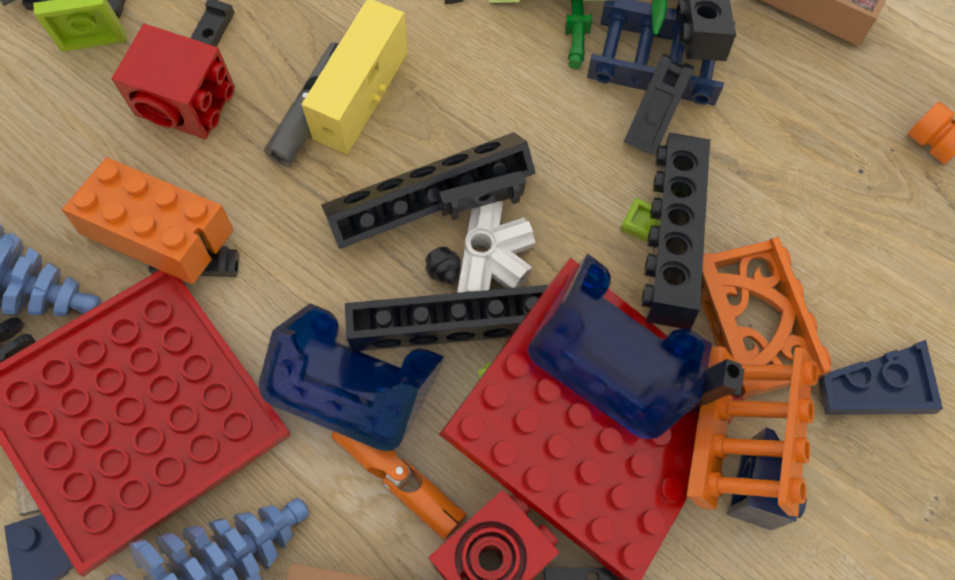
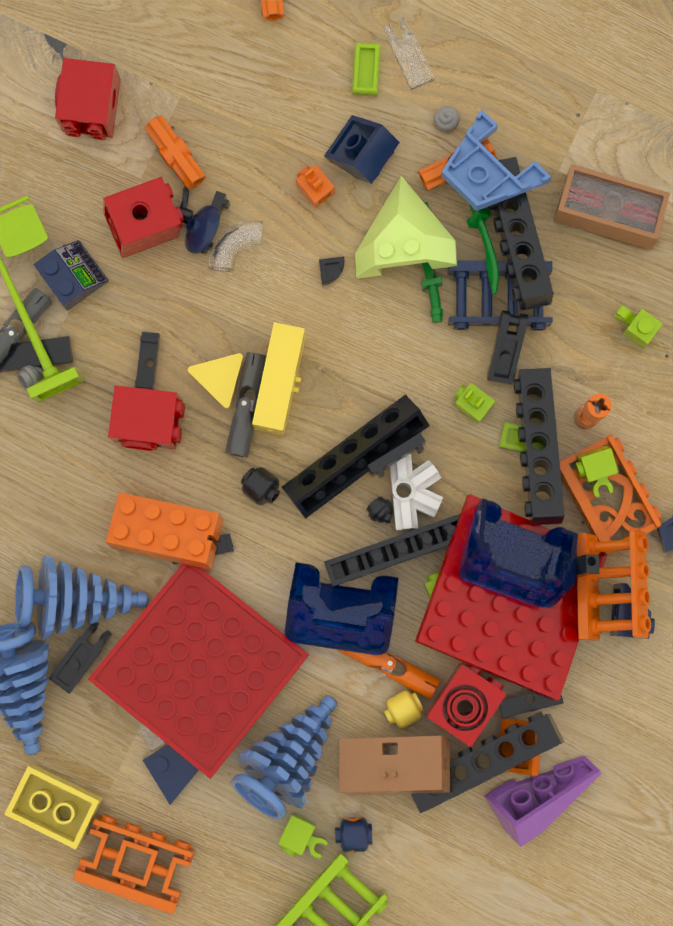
camera: 10 degrees left, 15 degrees up
none -> light yellow piece [188,353,243,408]
none -> black head [241,467,280,505]
none -> light yellow head [384,690,424,729]
none -> lime brick [454,383,495,424]
none -> orange piece [574,394,612,429]
none -> lime brick [575,446,619,497]
none -> lime brick [614,305,663,349]

